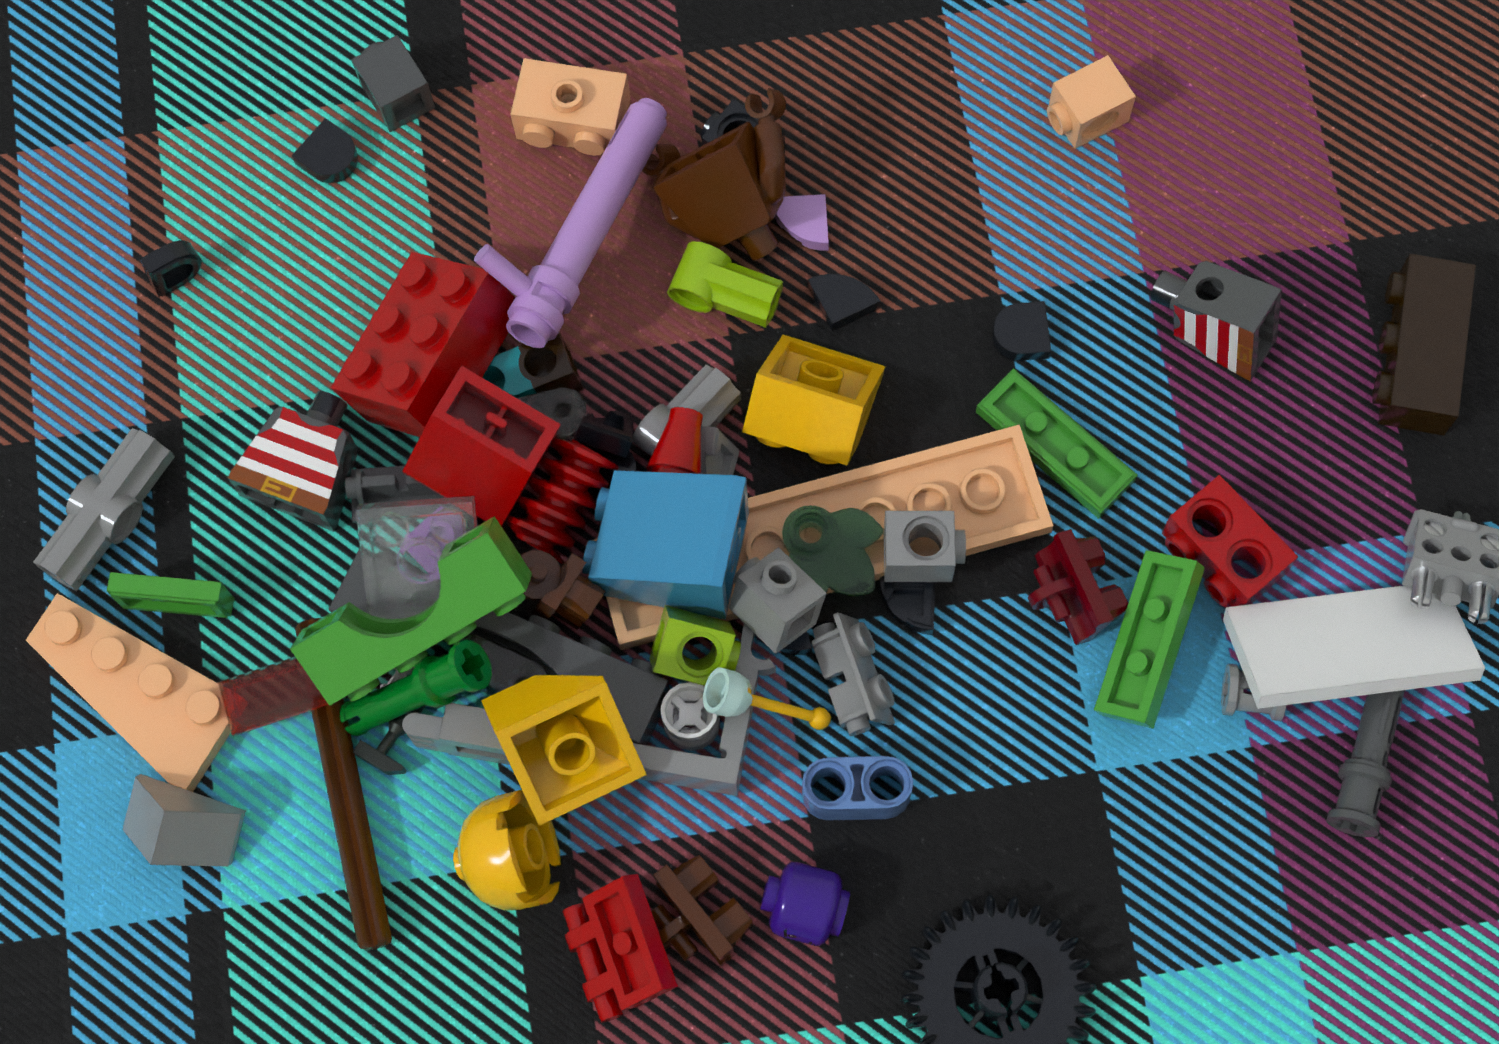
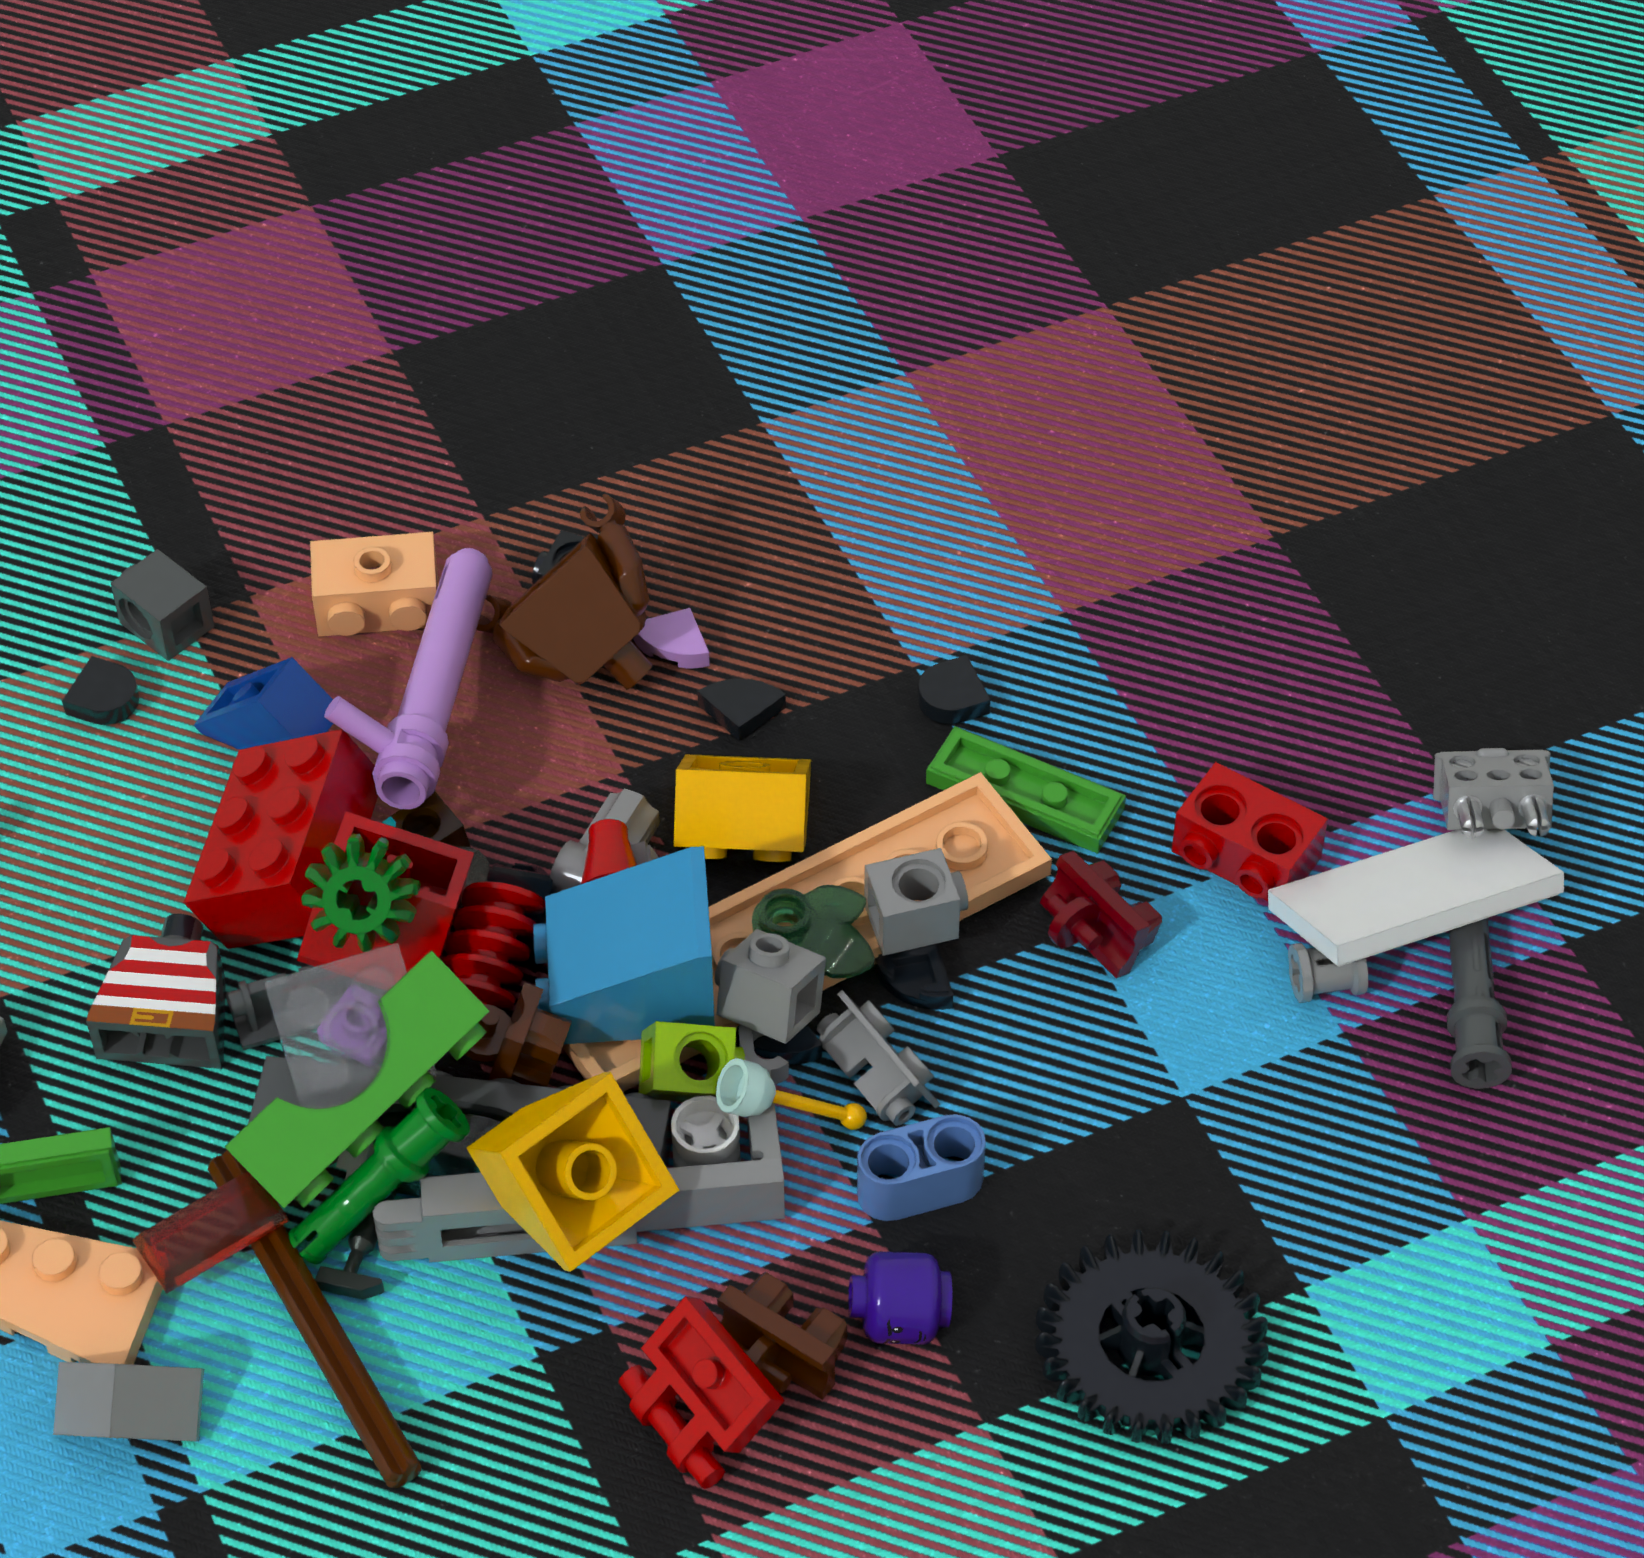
camera: 20 degrees left, 20 degrees down
yellow cylinder [453,790,561,911] -> none
lime piece [667,241,783,328] -> none
light nougat brick [1047,55,1136,149] -> none
bright green plate [1094,550,1205,729] -> none
dark grey torso [1150,261,1282,381] -> none
dark brown brick [1372,254,1476,436] -> none
none -> blue slope [193,657,333,750]
none -> green gear [301,834,420,952]

